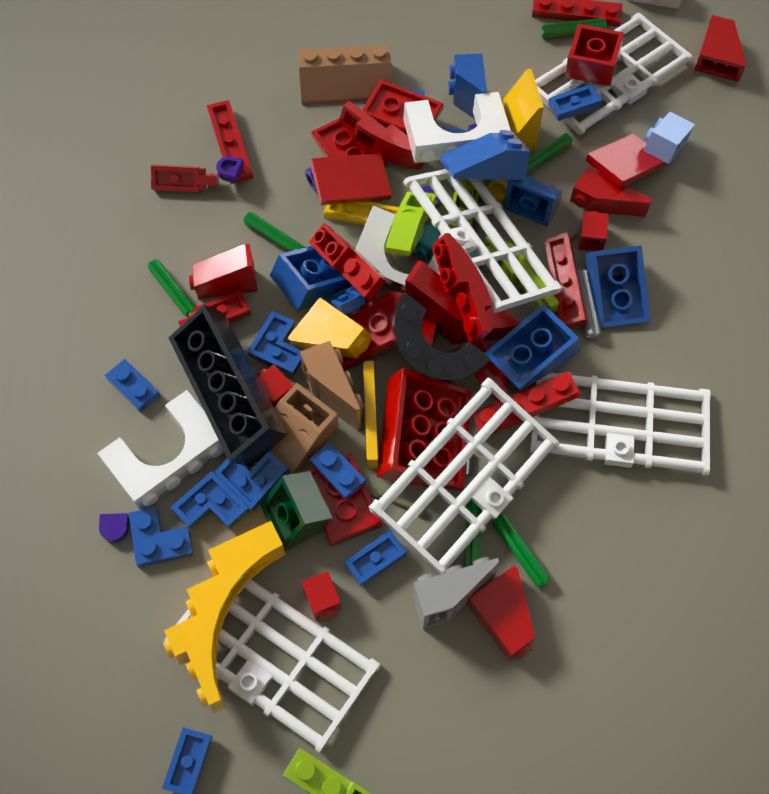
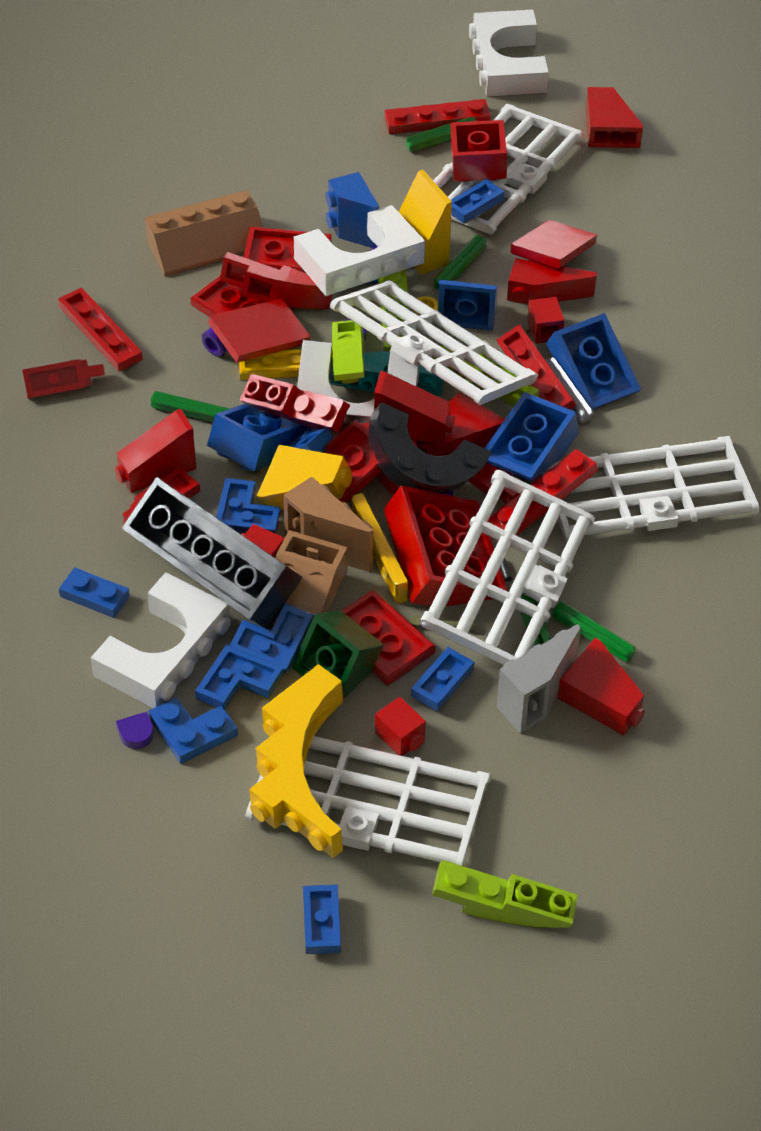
camera: 20 degrees left, 15 degrees down
green axle [147,259,196,318] -> none
dark purple tile [216,156,245,184] -> none
blue plate [309,442,366,501] -> none
red slope [432,233,493,342] -> none
blue slope [439,130,530,180] -> none
light blue brick [643,112,695,164] -> none

